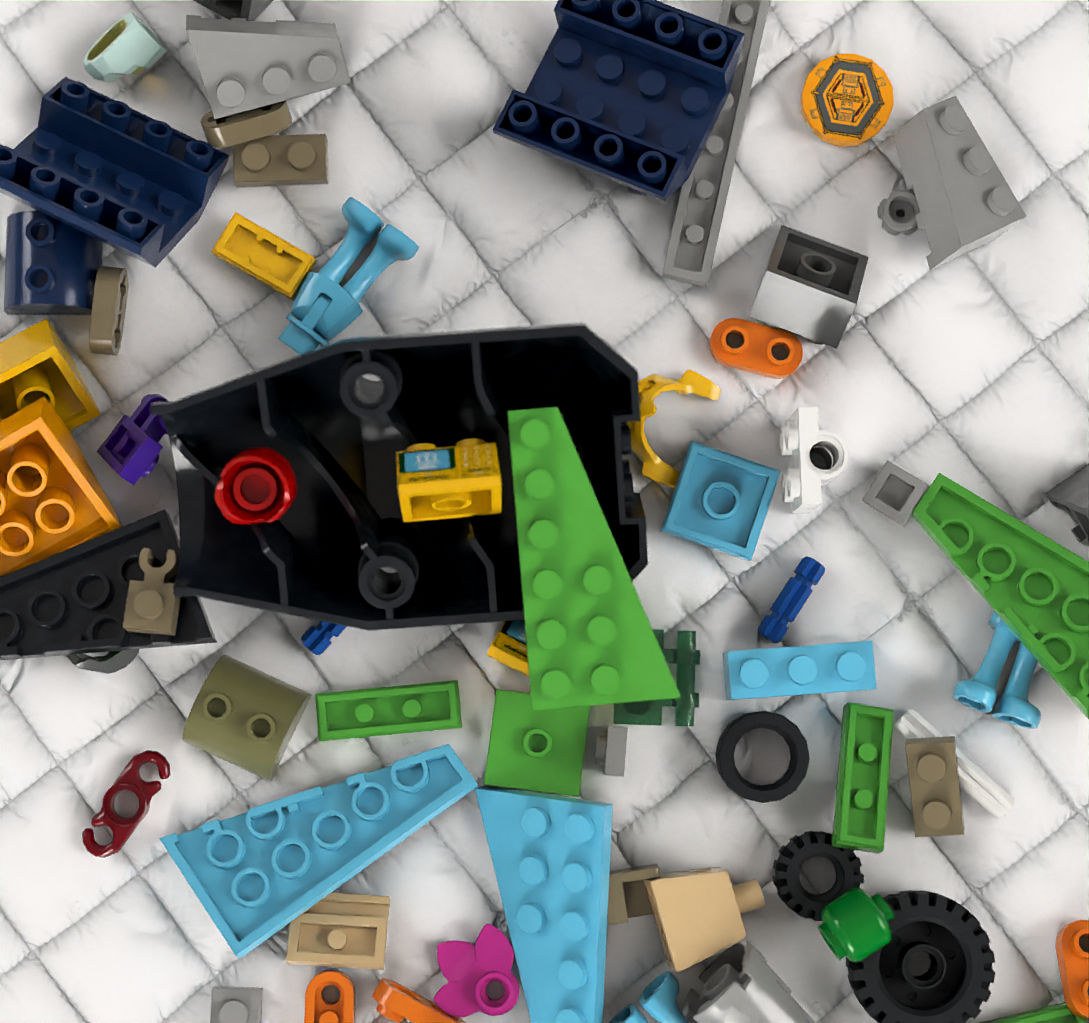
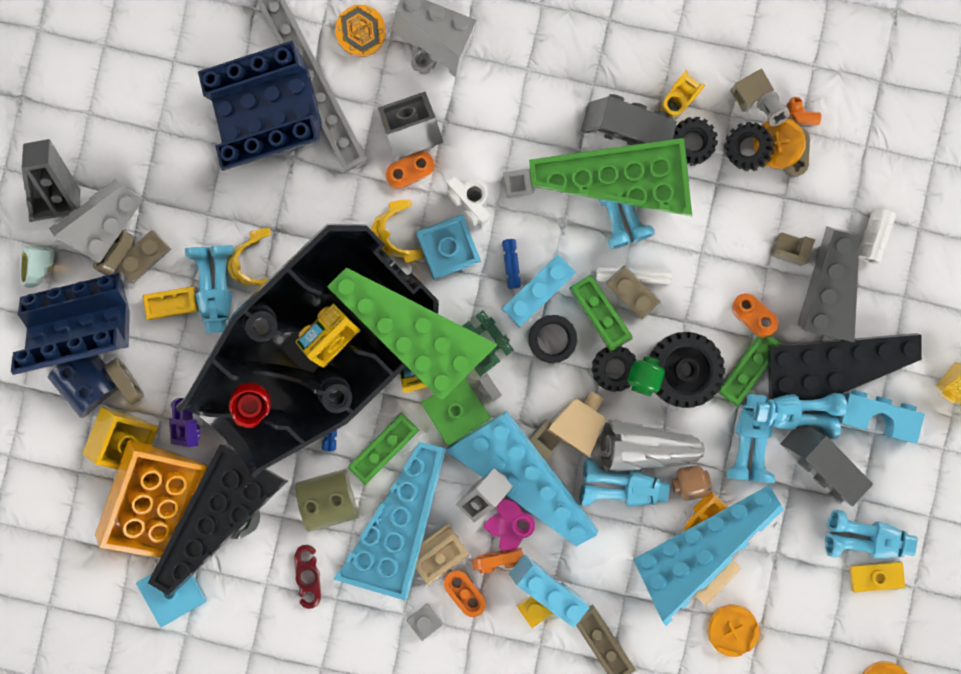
camera: 40 degrees left, 5 degrees up
dark tan plate [123,548,181,635] -> none
none -> yellow helmet [227,228,271,287]
none -> light grey brick [456,468,513,522]

